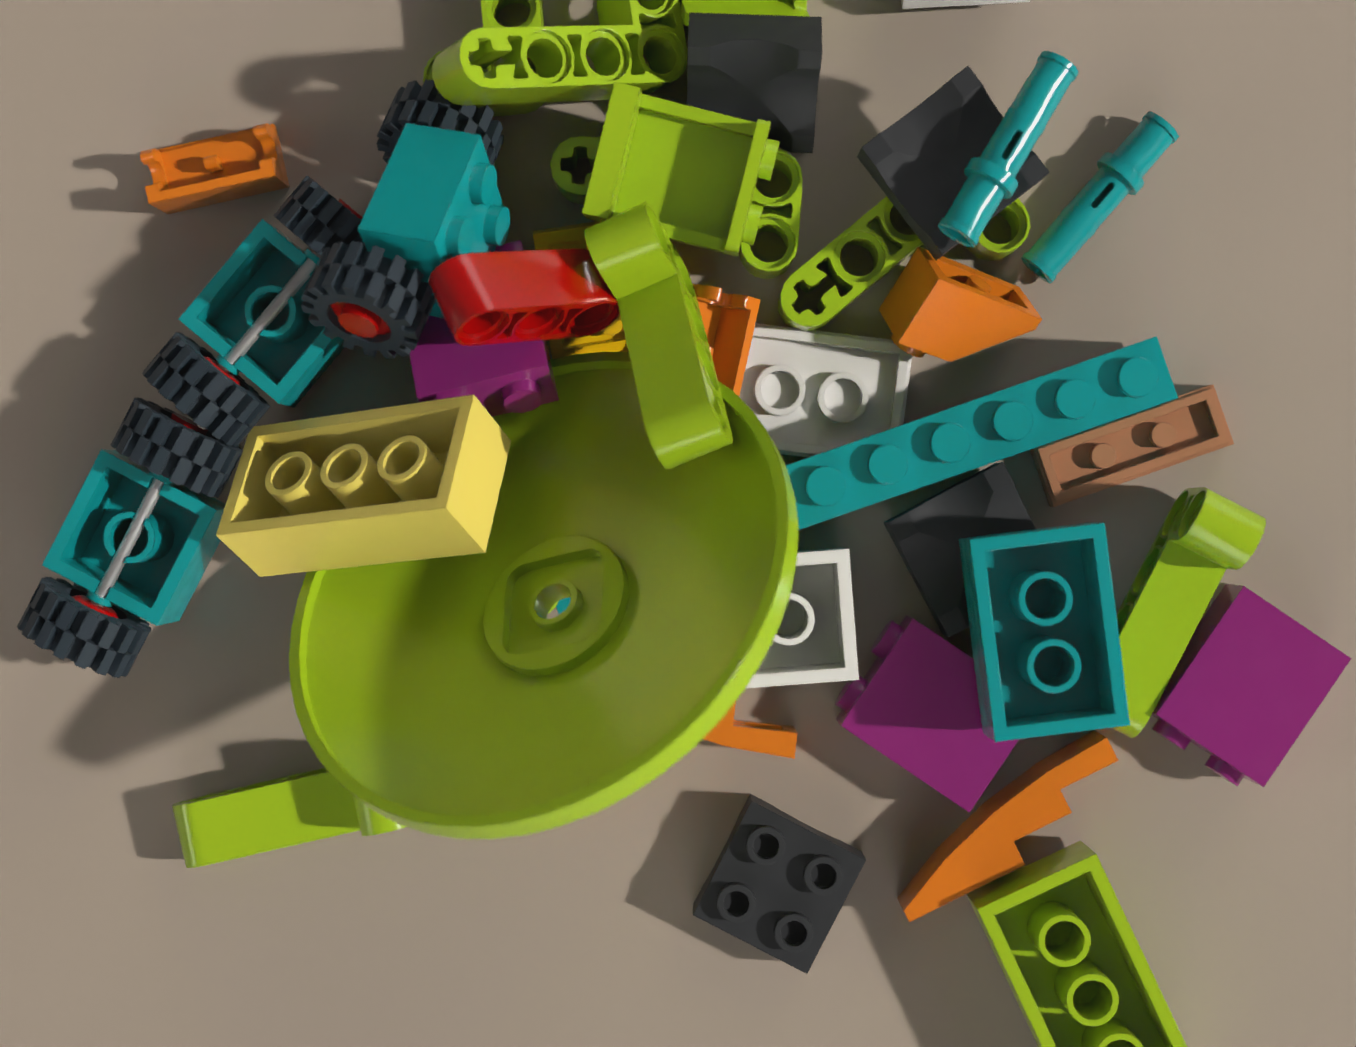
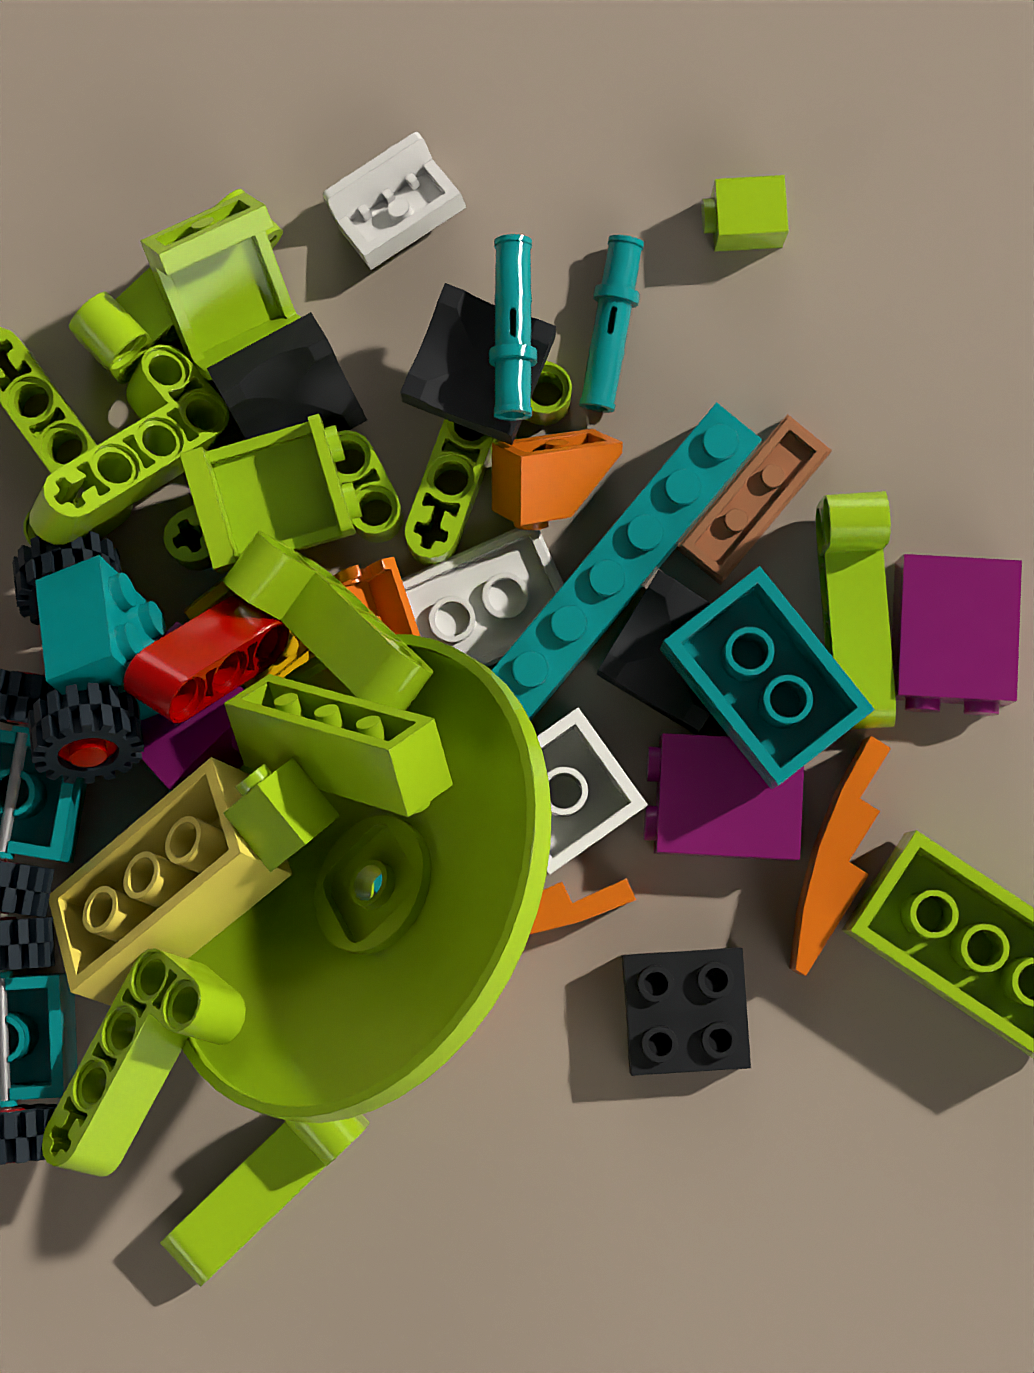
camera: 25 degrees left, 5 degrees down
none -> lime beam [42,948,246,1177]
none -> lime brick [223,758,340,872]
none -> lime brick [224,674,453,817]
none -> lime brick [701,175,789,252]

